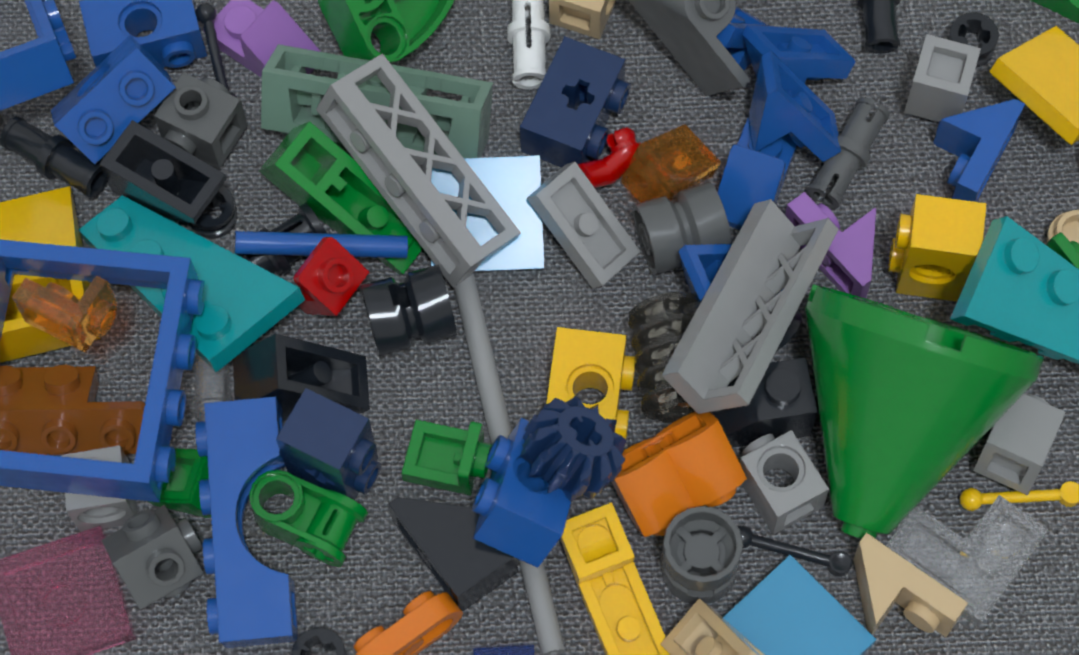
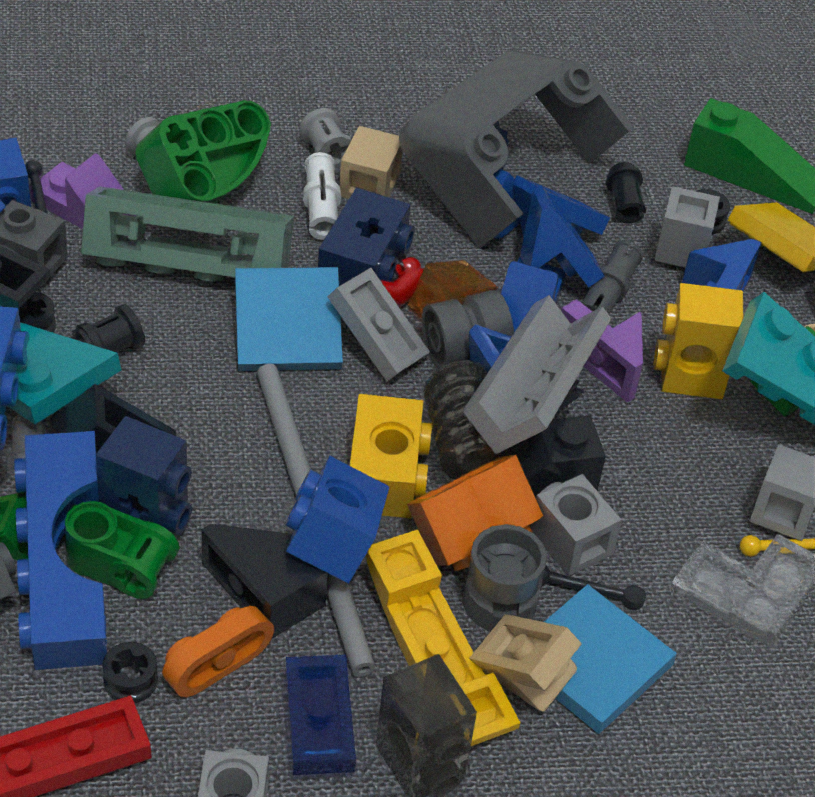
camera: 10 degrees left, 20 degrees down
blue bar [235,231,408,258] -> none
green slope [259,121,423,275] -> none
red bracket [294,237,369,316] -> none
light grey fence [316,53,521,288] -> none
black wheel [360,265,457,356] -> none
green bracket [401,420,492,496] -> none
dark blue gear [520,396,627,502] -> none
green cone [805,284,1044,539] -> none
tan slope [853,533,968,637] -> none

